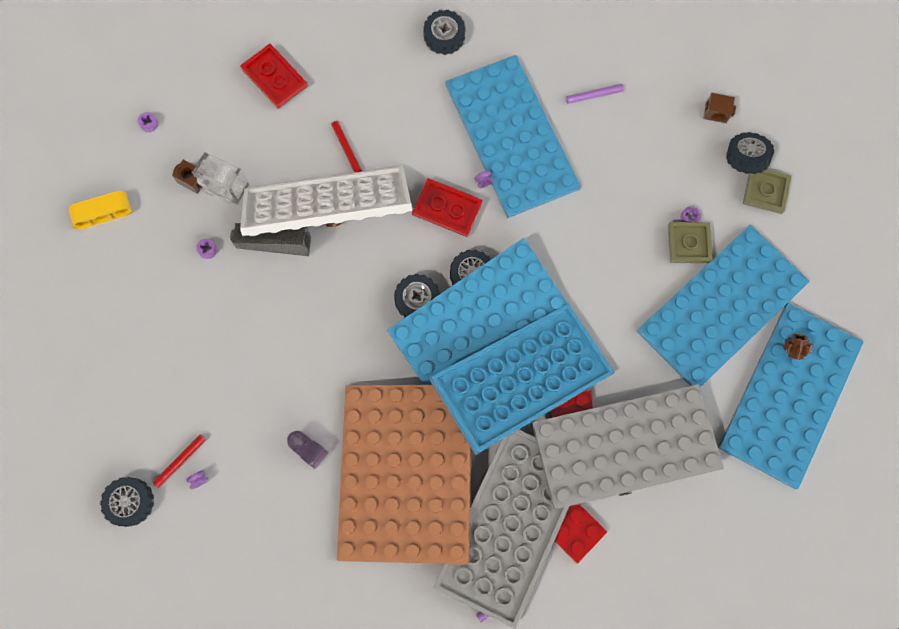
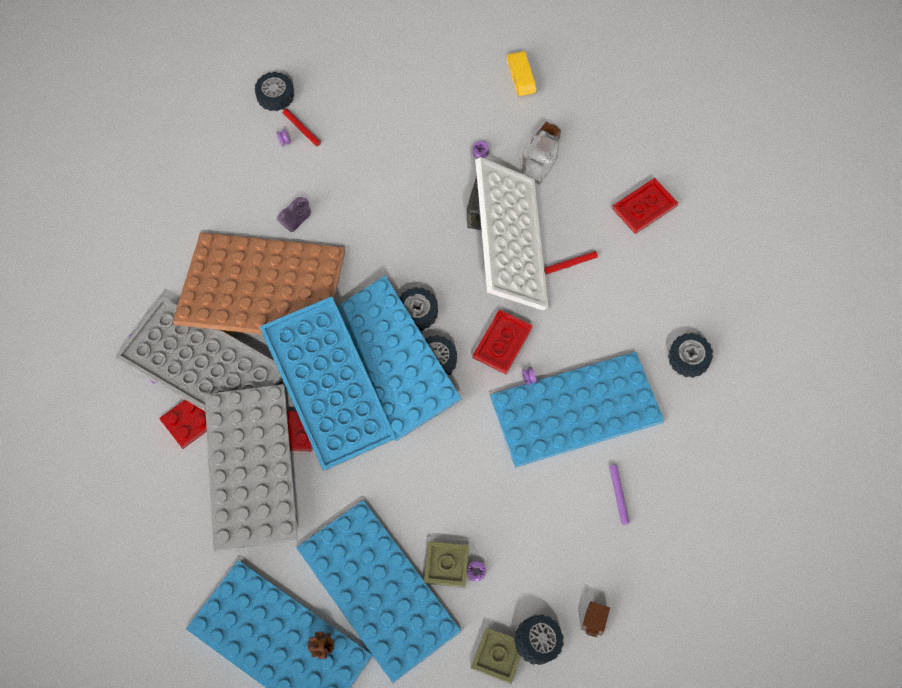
camera: 100 degrees right, 10 degrees down
medium lavender bush [137,112,158,132] -> none

